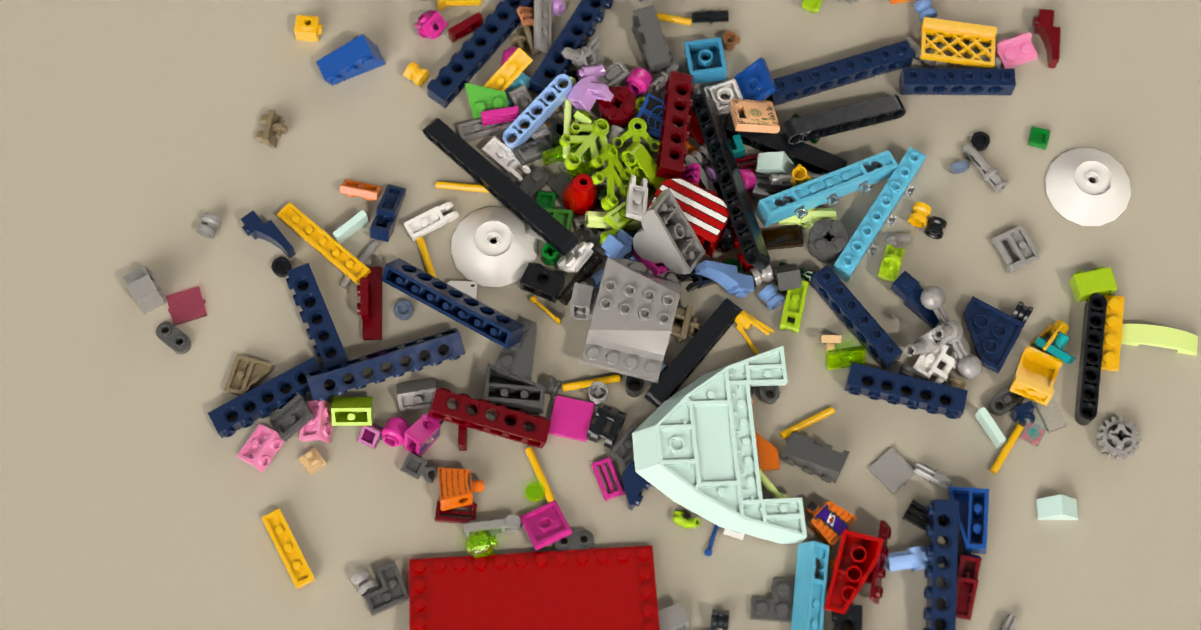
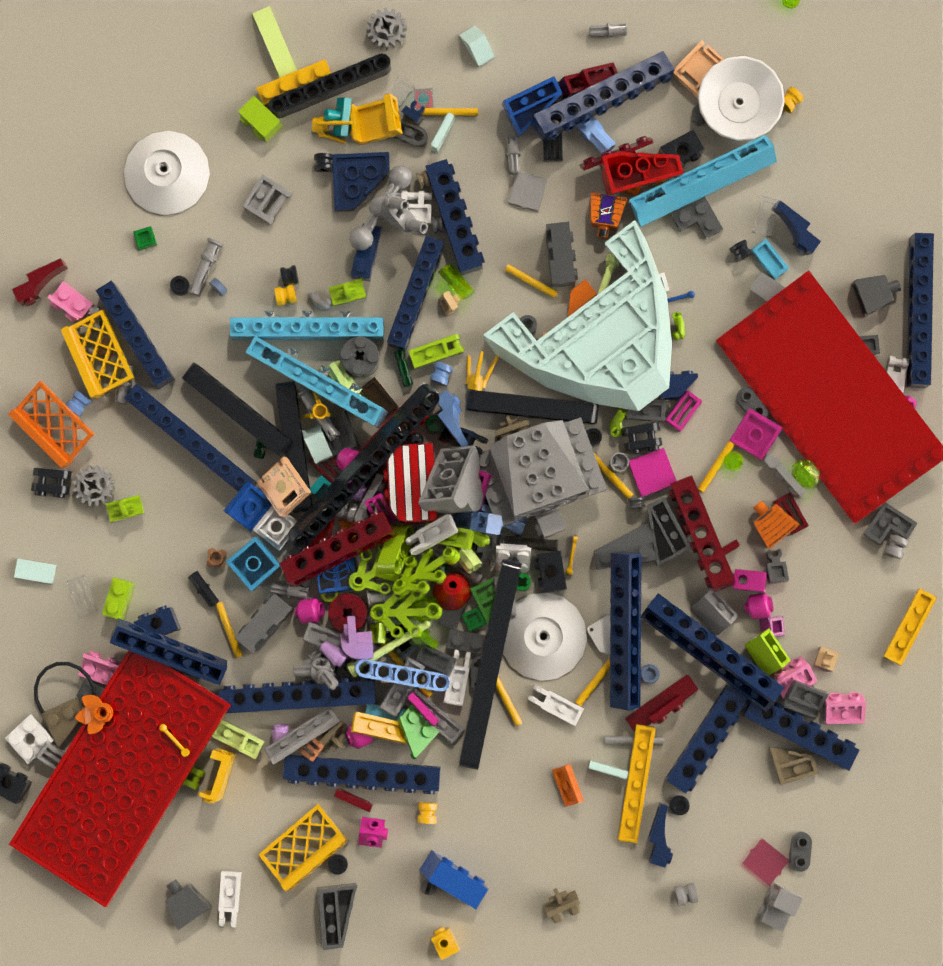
camera: 115 degrees left, 15 degrees up
dark blue slope [370,184,406,242] -> none
dark grey panel [773,263,802,291] -> none
none -> lime arm [609,408,627,438]

